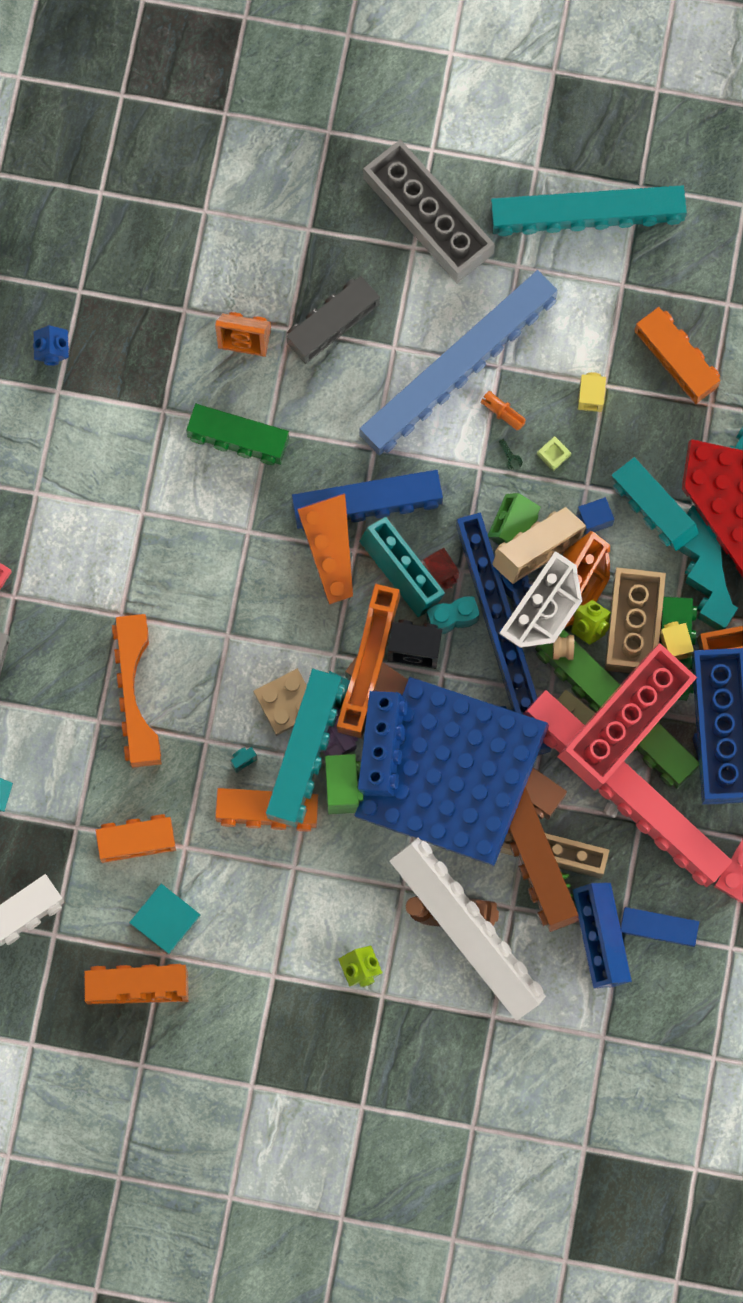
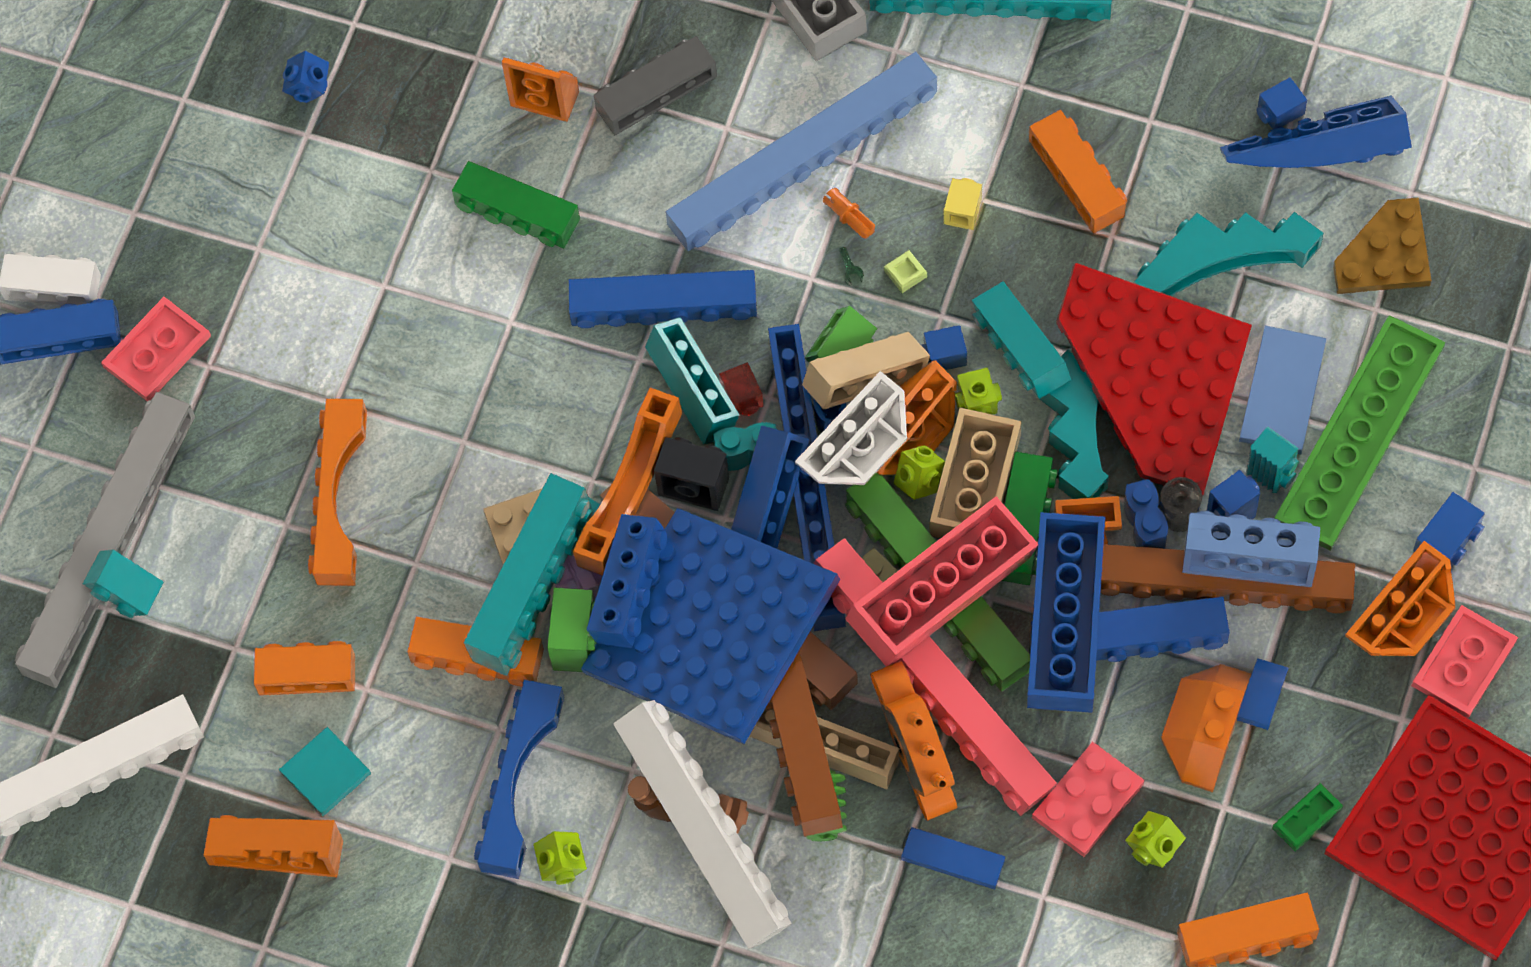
camera: 15 degrees right, 10 degrees down
teal plate [230,747,258,773] -> none
orange wedge [297,493,353,604] -> none
tan wheel [553,635,574,660] -> none
blue brick [573,883,632,989] -> none
light yellow brick [660,622,694,660] -> none
none -> blue arch [474,680,565,879]
none -> blue brick [731,425,809,549]
none -> orange piece [870,661,958,821]
none -> lime brick [955,367,1002,415]

